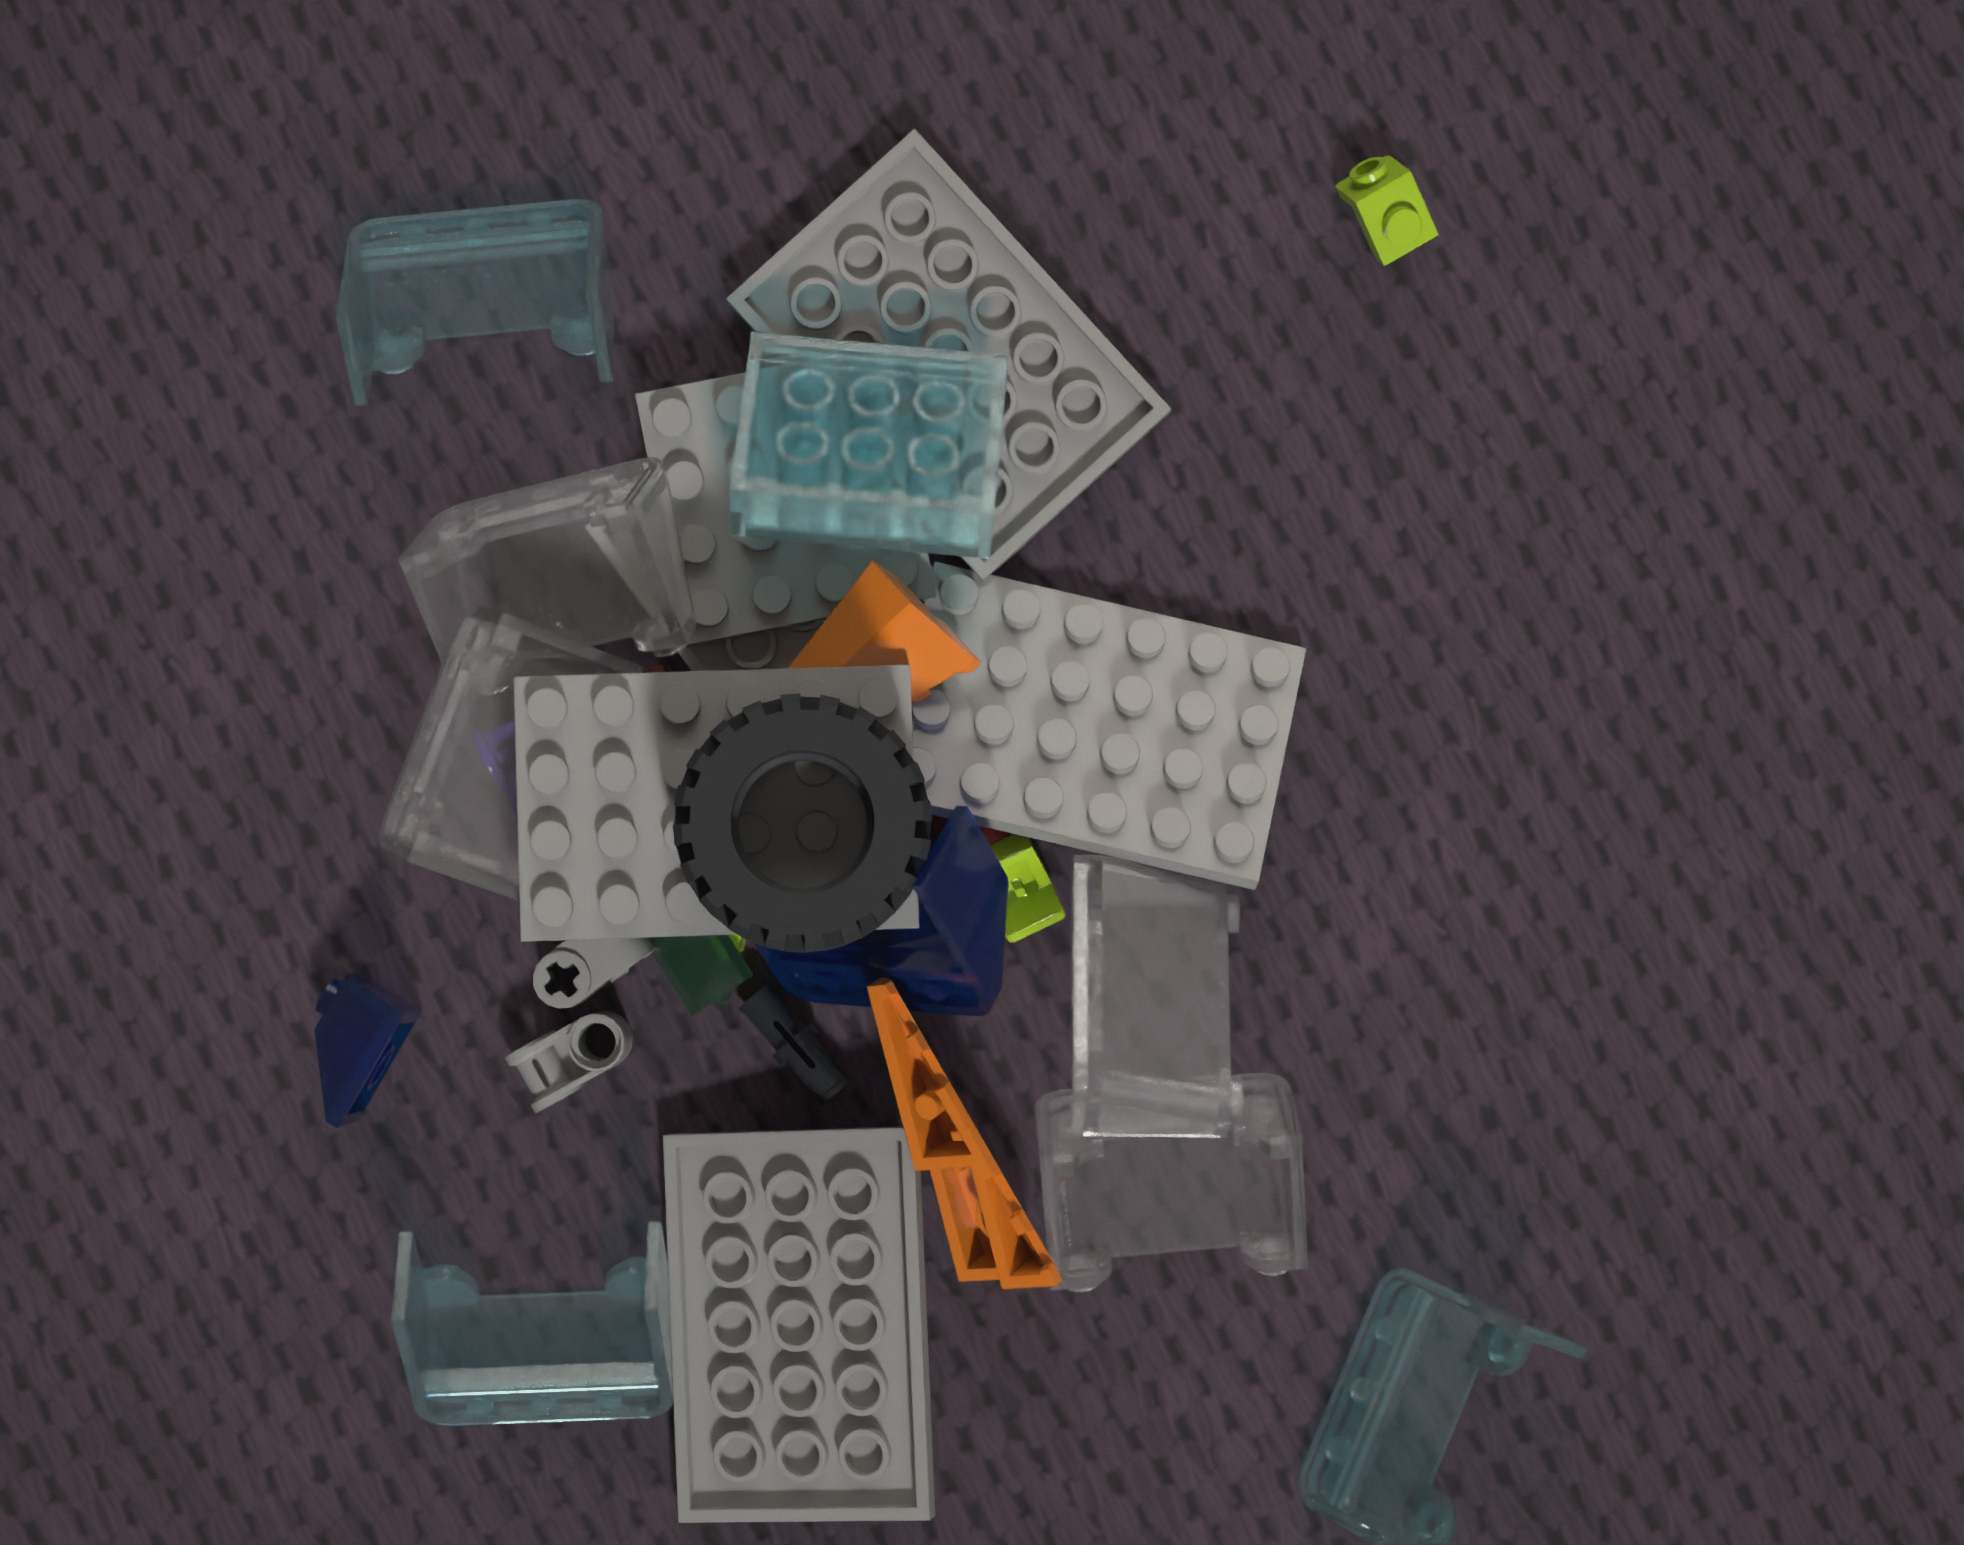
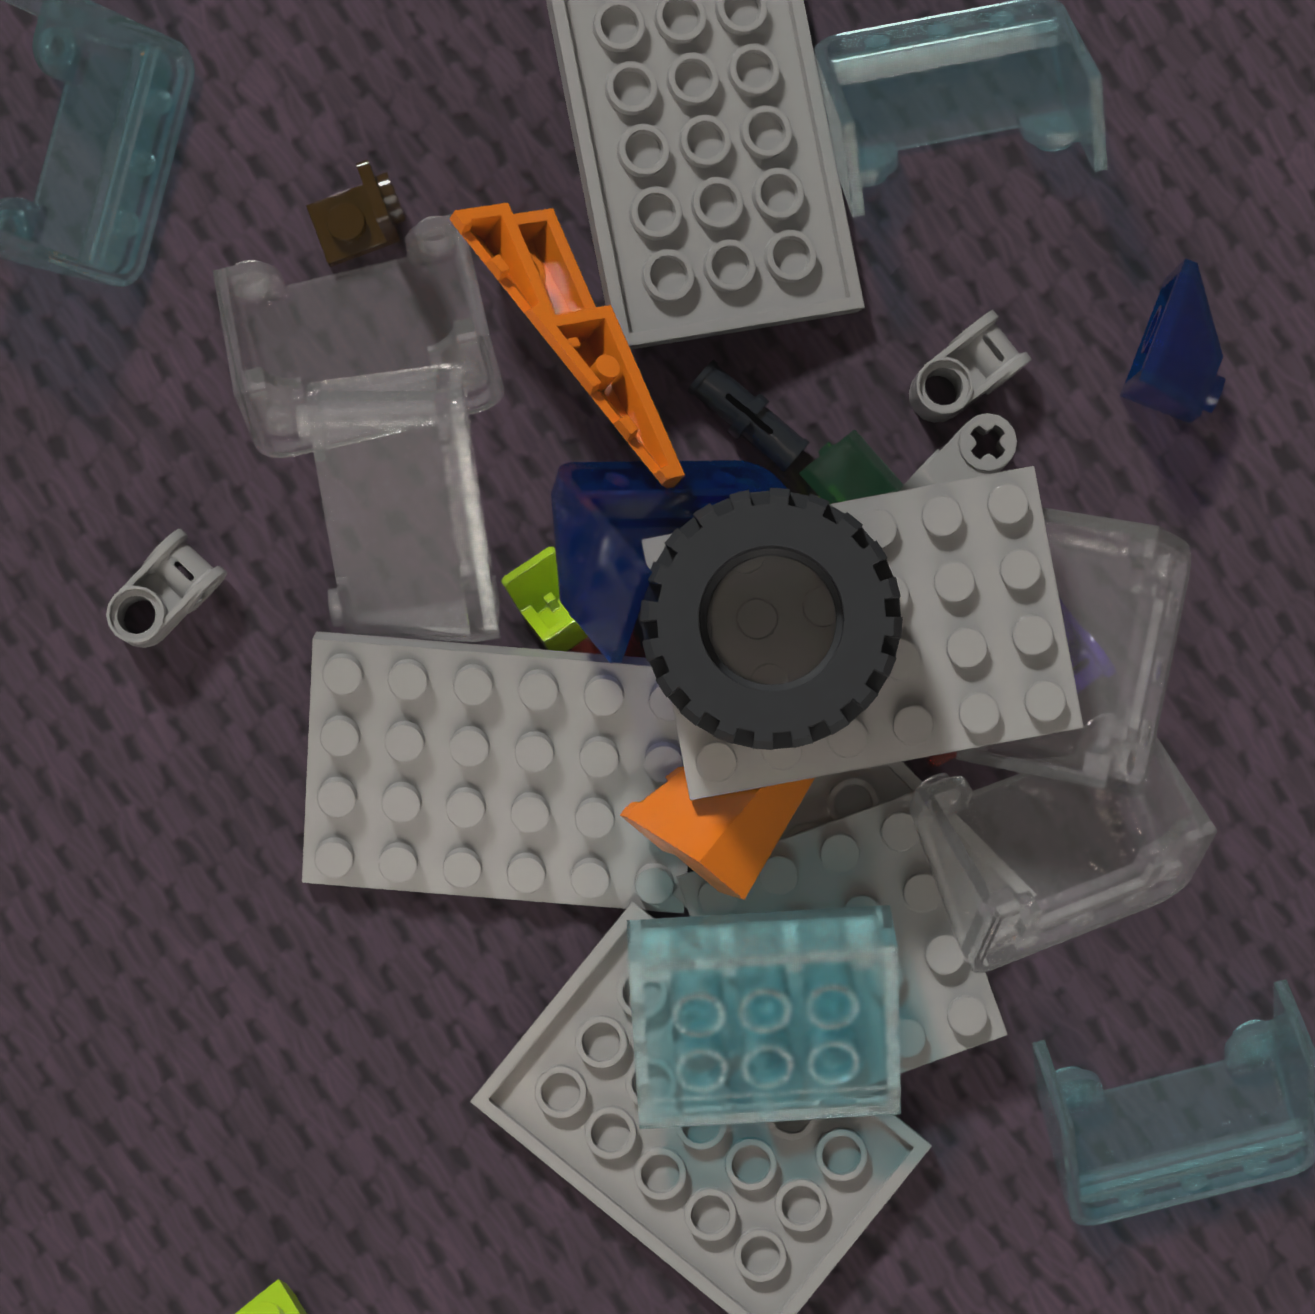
camera: 170 degrees right, 0 degrees up
none -> light grey piece [106,529,227,648]
none -> dark brown bracket [306,159,406,267]

